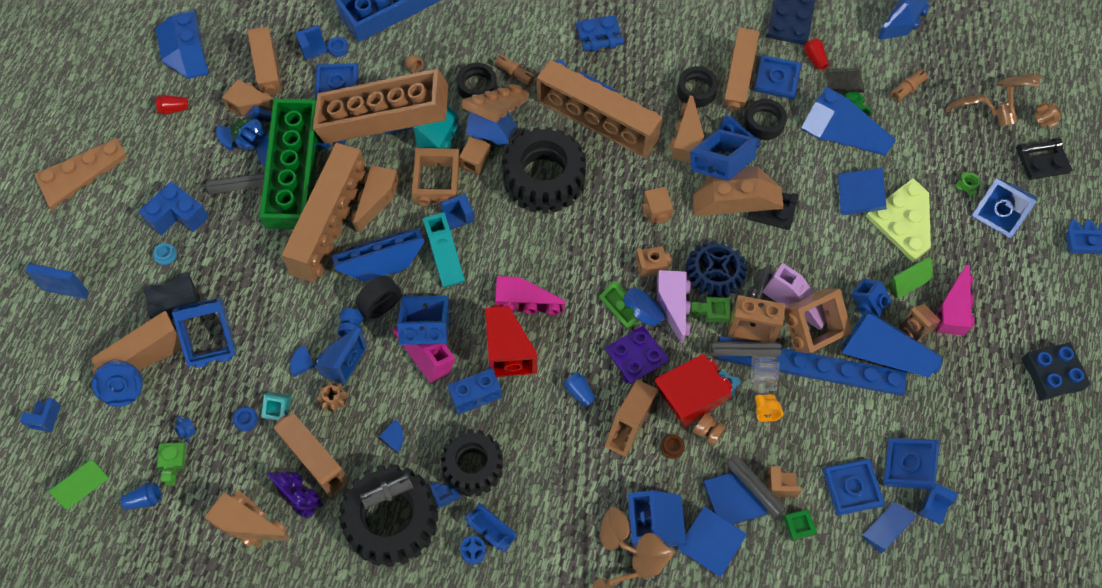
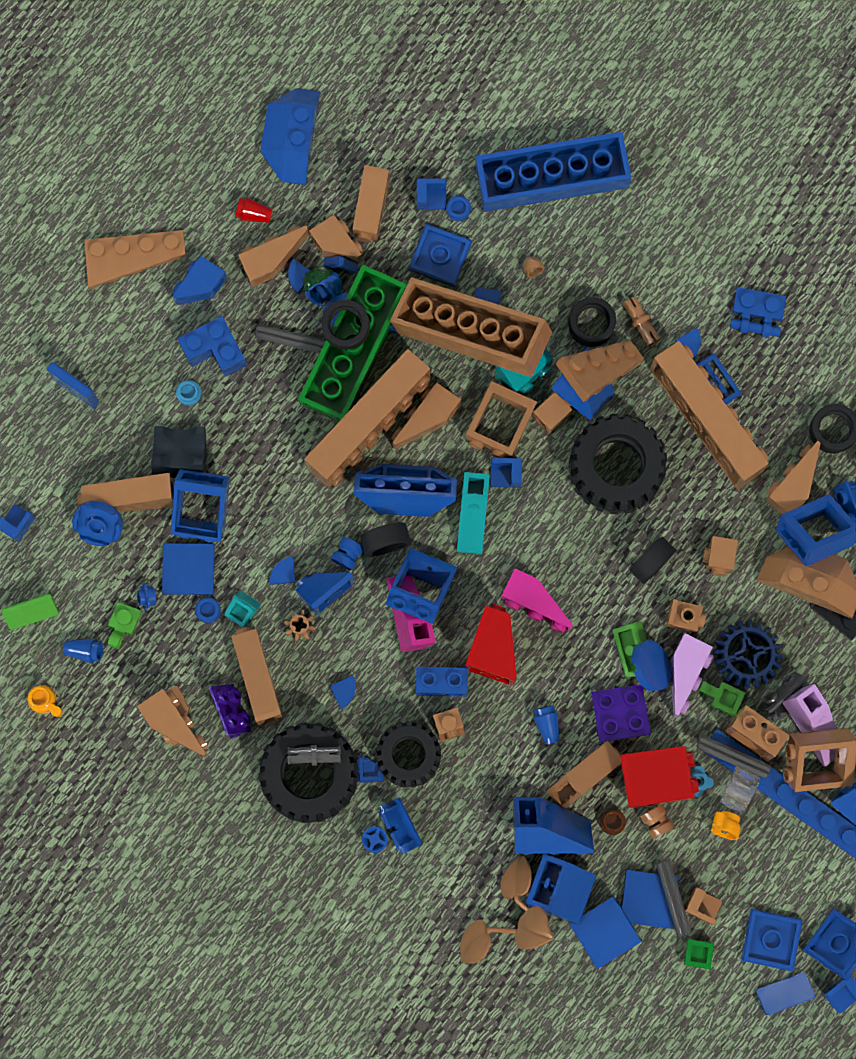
camera: 25 degrees right, 15 degrees up
none -> light orange piece [27,685,63,717]
none -> blue tile [162,543,215,595]
none -> blue slope [172,256,227,305]
none -> medium nougat slope [238,225,309,287]
none -> black tyre [321,300,370,350]
none -> medium nougat brick [433,707,465,742]
none -> blue slope [513,797,594,855]
none -> black tyre [630,537,677,584]

